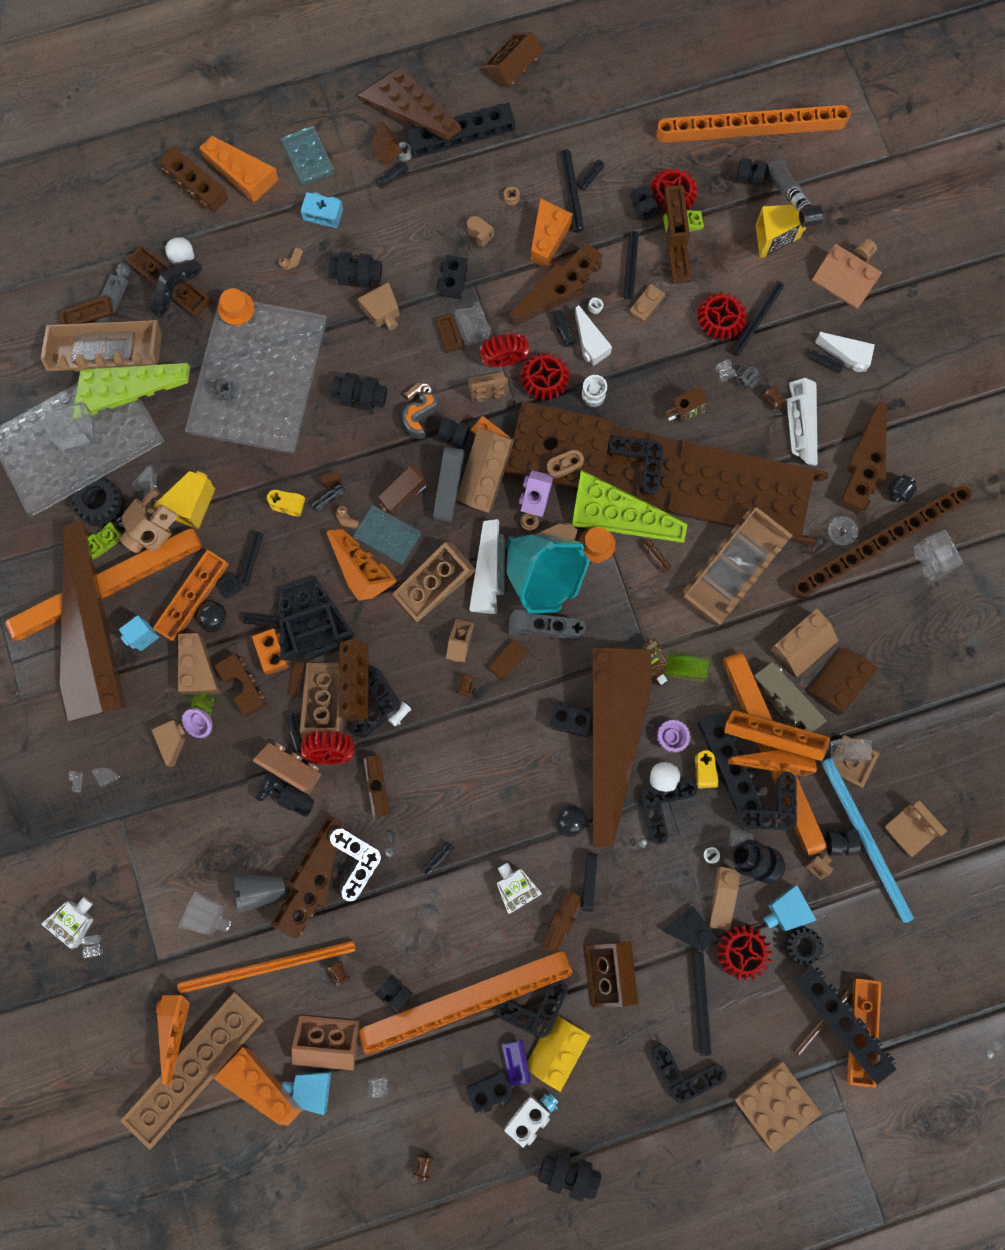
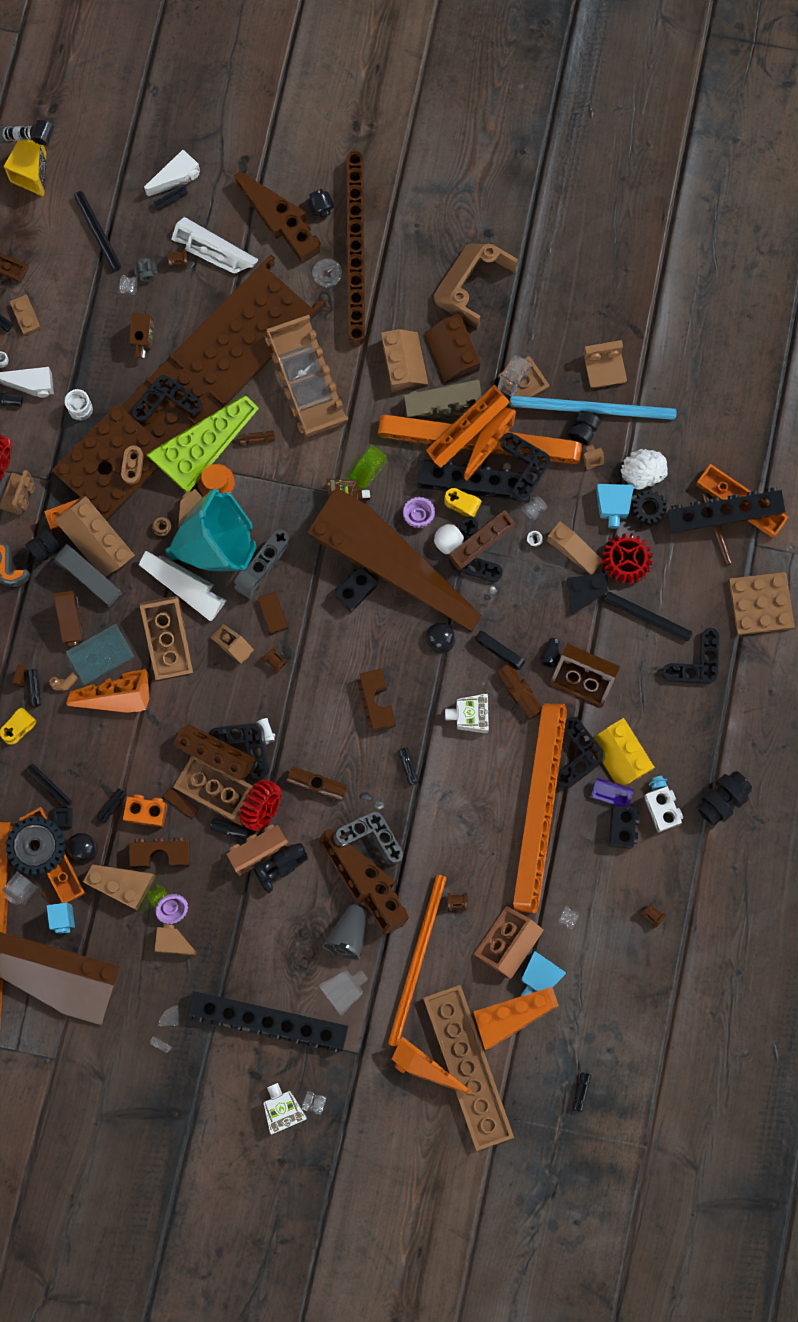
camera: 60 degrees left, 0 degrees up
black wedge [279,576,355,662] -> none
black wheel [375,974,413,1013] -> none
lavender brick [519,470,553,517] -> none
red gear [520,352,570,401] -> none
red gear [696,291,747,341] -> none
black piece [731,839,786,884] -> none
nougat slope [812,244,882,310] -> none
medium nougat leg [852,239,877,263] -> none
clear brick [913,529,964,582] -> none
none -> clear brick [2,871,39,906]
none -> wheel [6,816,66,876]
none -> black brick [188,991,349,1053]
none -> reddish brown arch [357,668,396,732]
none -> medium nougat windscreen [434,243,518,330]
none -> reddish brown plate [448,510,516,570]
none -> black cone [540,638,560,668]
none -> black axle [572,1072,591,1112]
none -> white hair [620,449,668,489]

